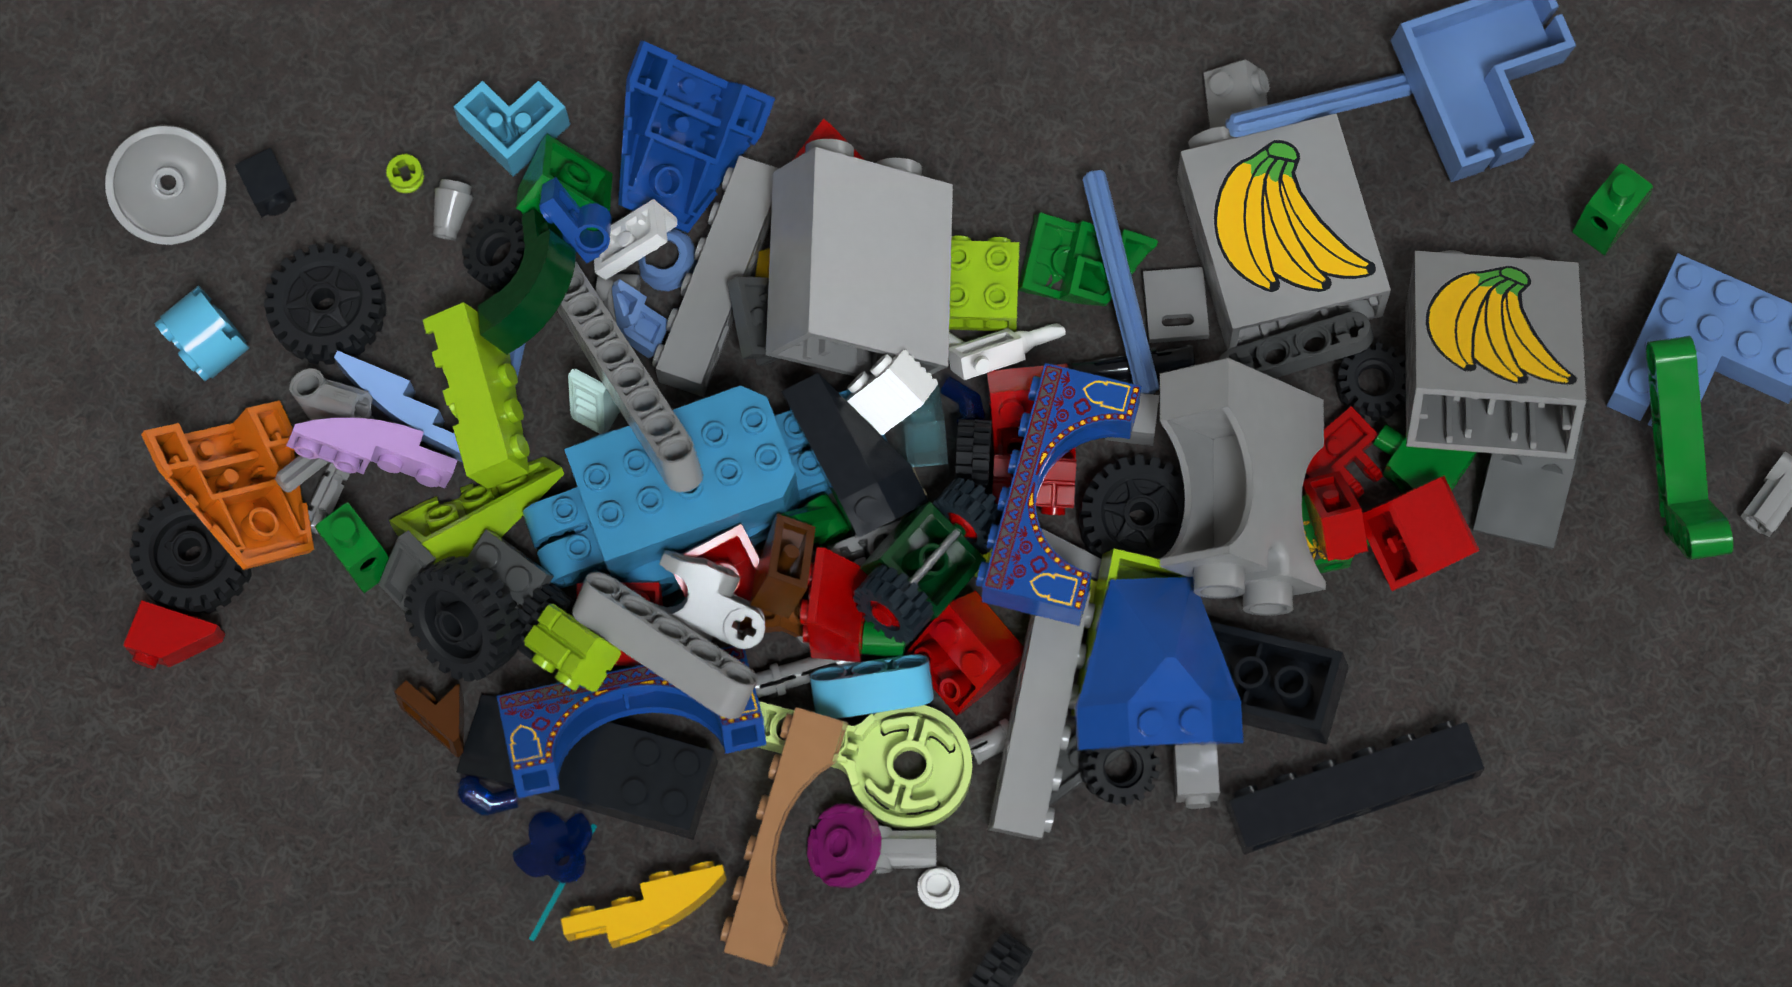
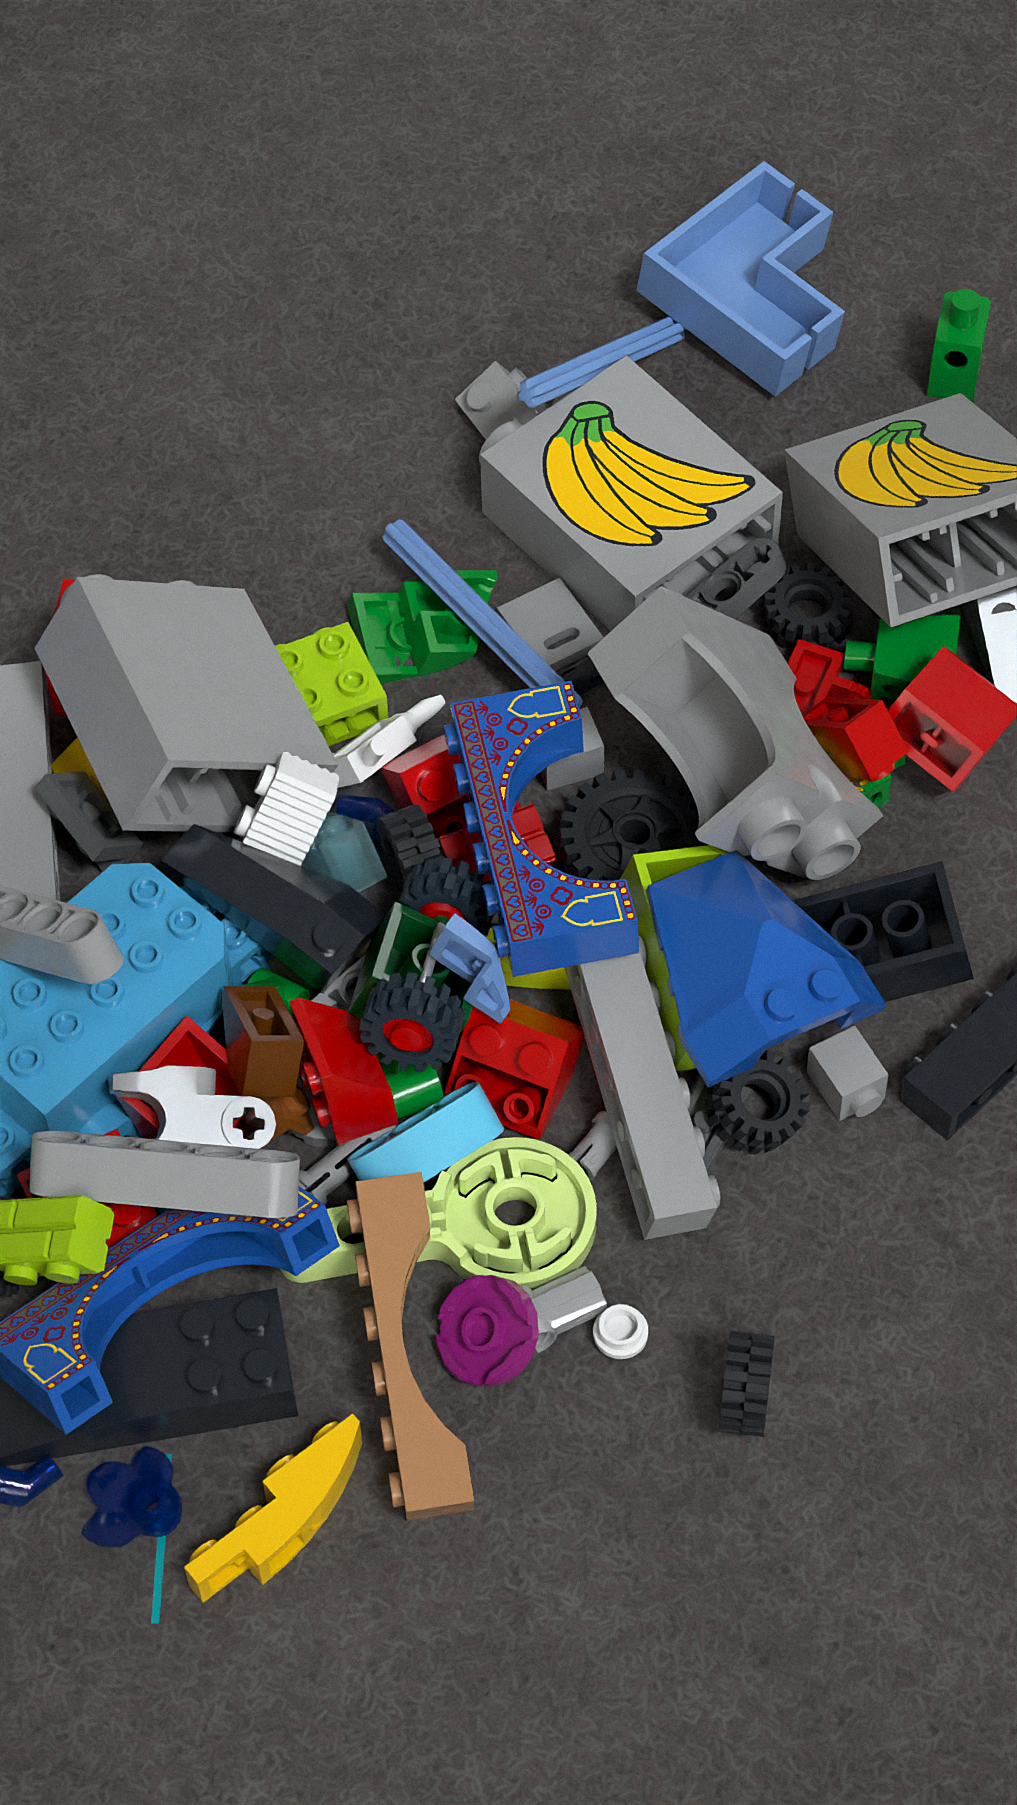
camera: 30 degrees left, 15 degrees down
none -> medium blue slope [429,913,511,1024]

